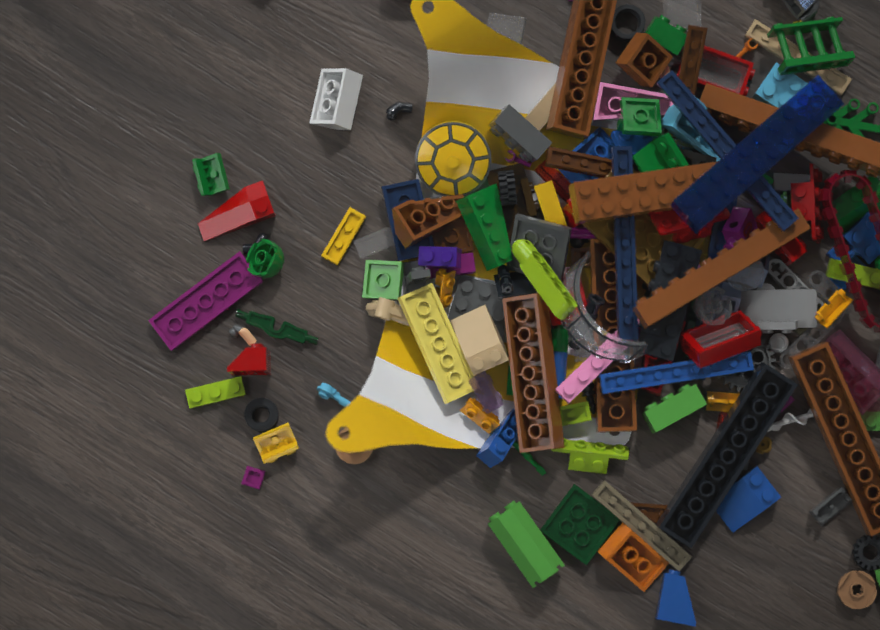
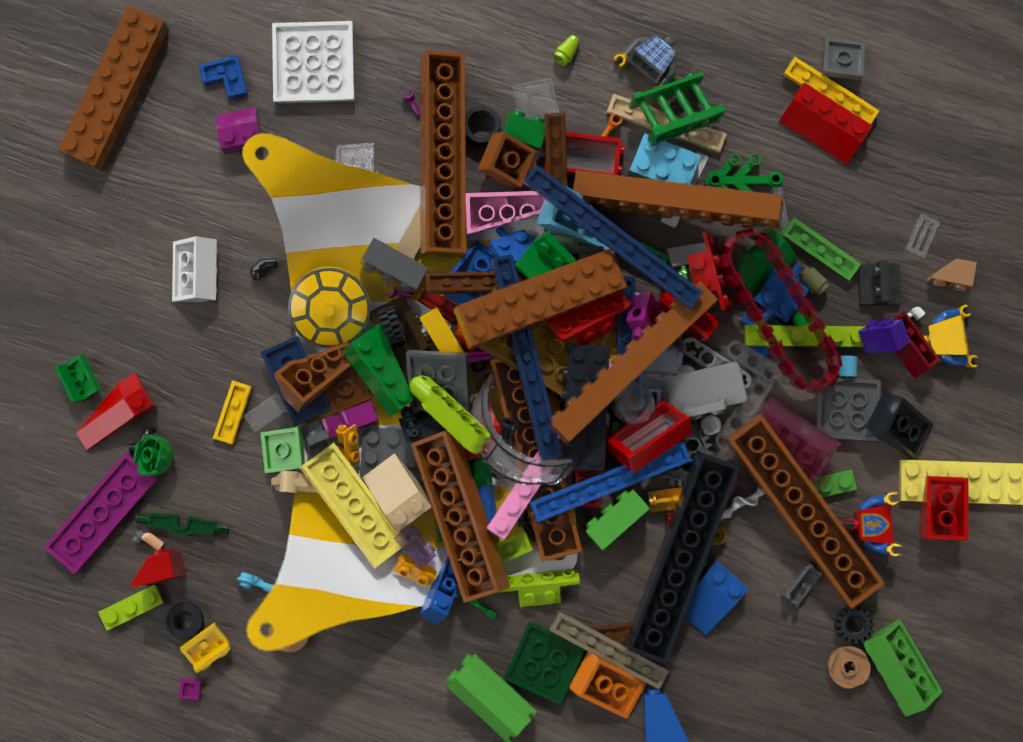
camera: 15 degrees left, 0 degrees up
dark purple brick [418,246,462,269] -> none
green bracket [617,97,662,136] -> none
clear blue brick [670,75,845,234] -> none
light orange hinge [814,288,853,328] -> none

